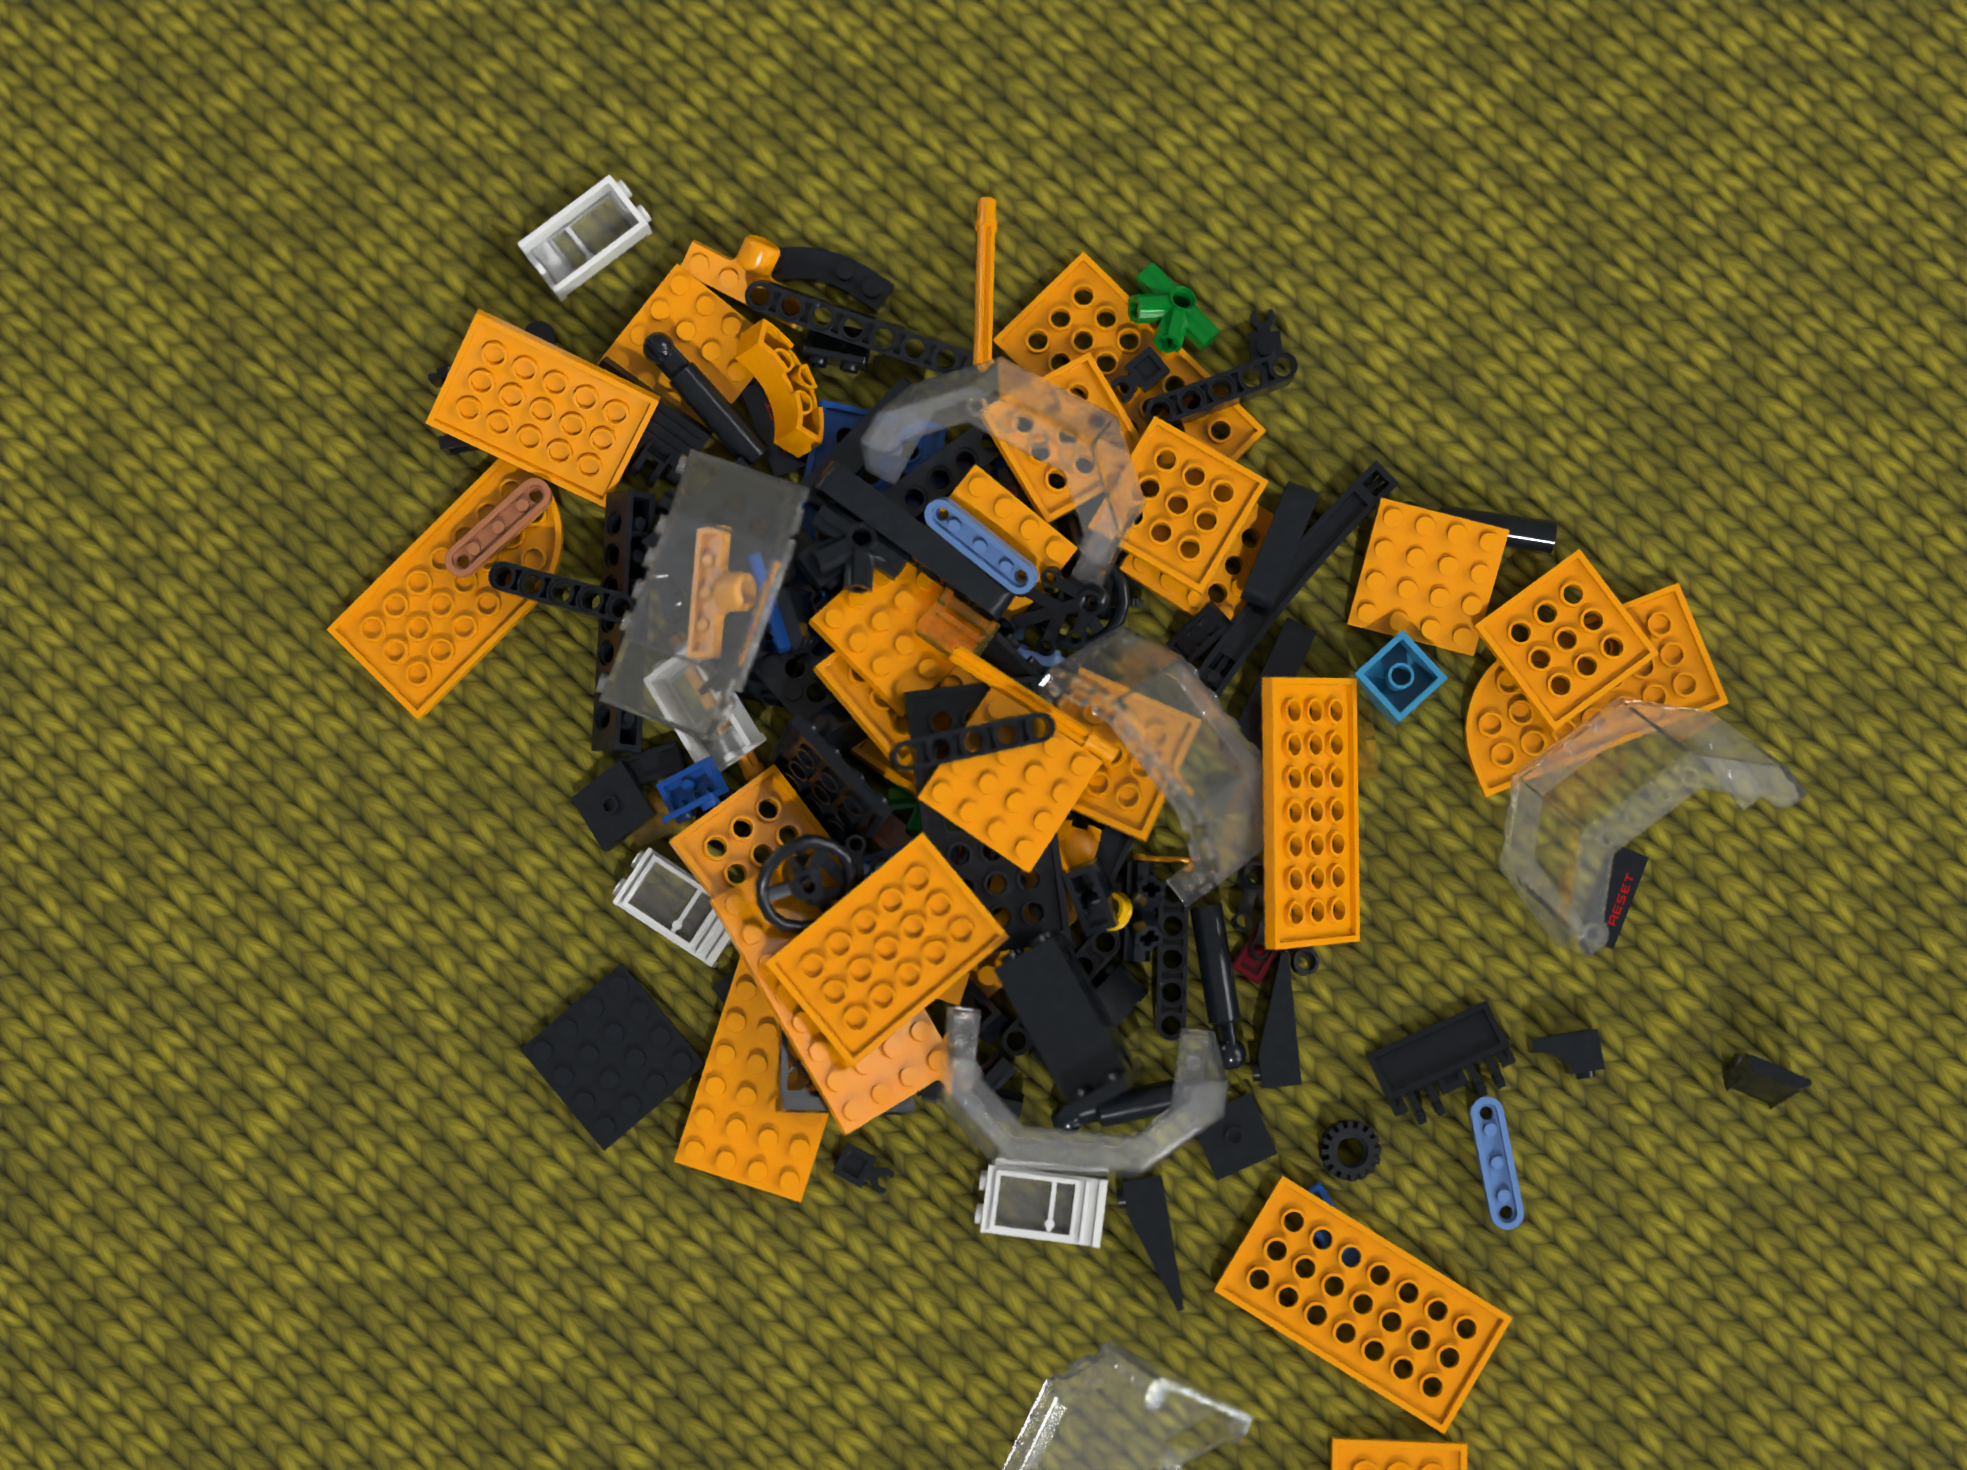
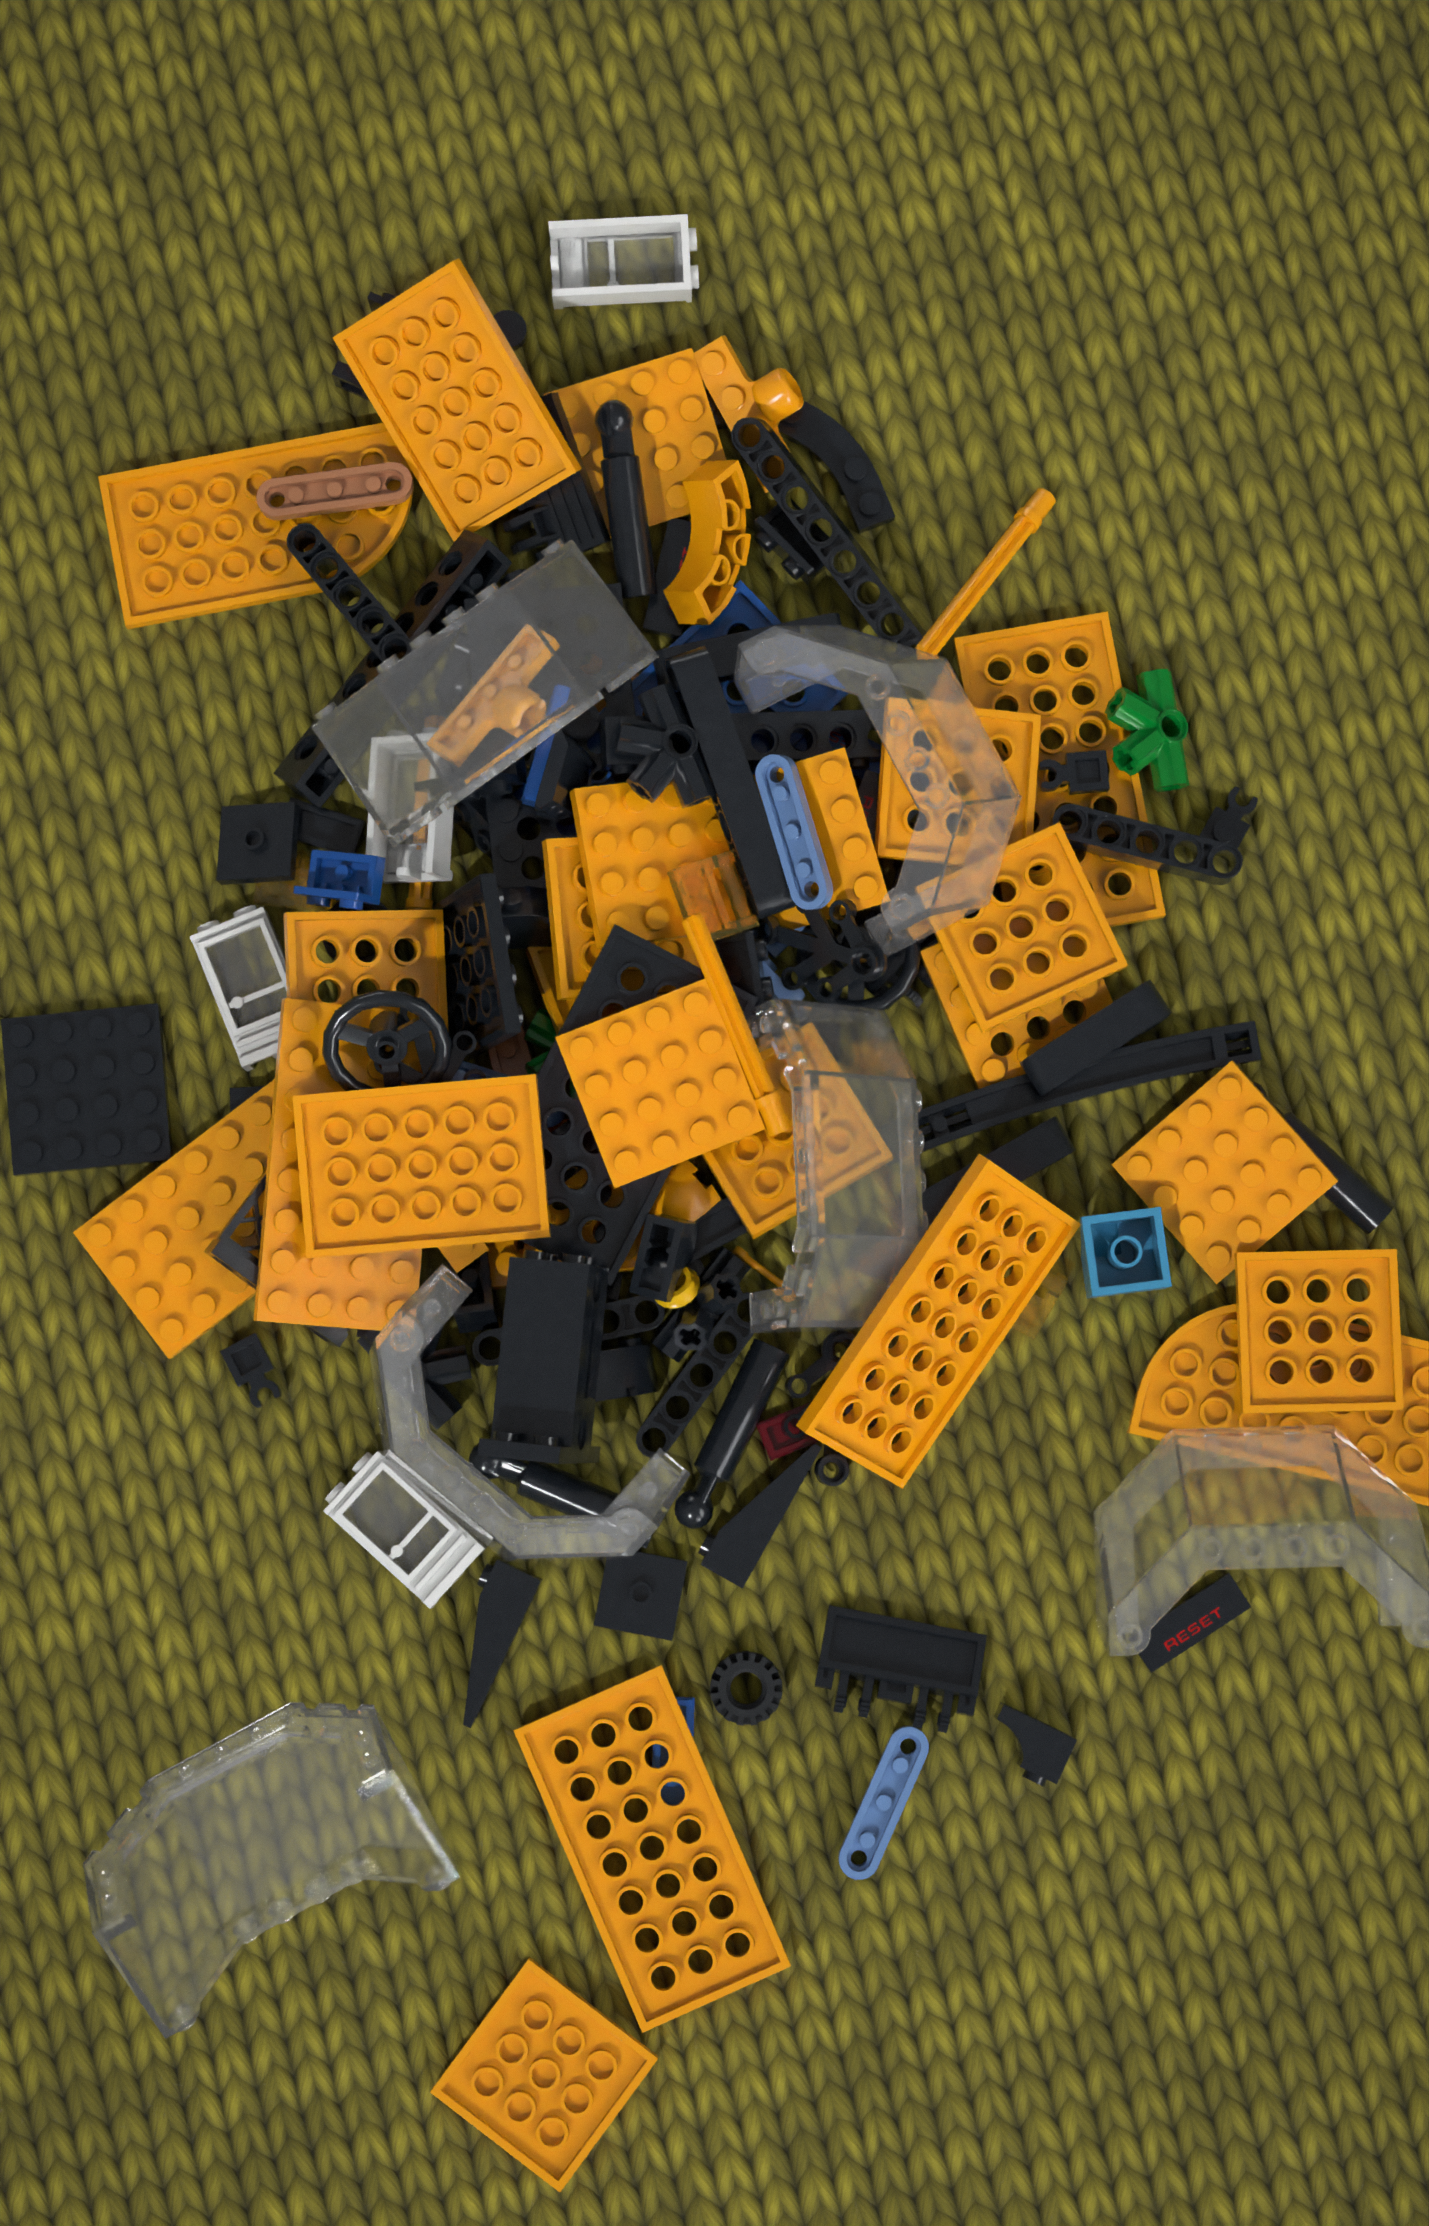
camera: 30 degrees right, 0 degrees up
black beam [889,712,1056,771] -> none
black plate [1166,600,1234,668] -> none
black slope [1722,1053,1811,1109] -> none

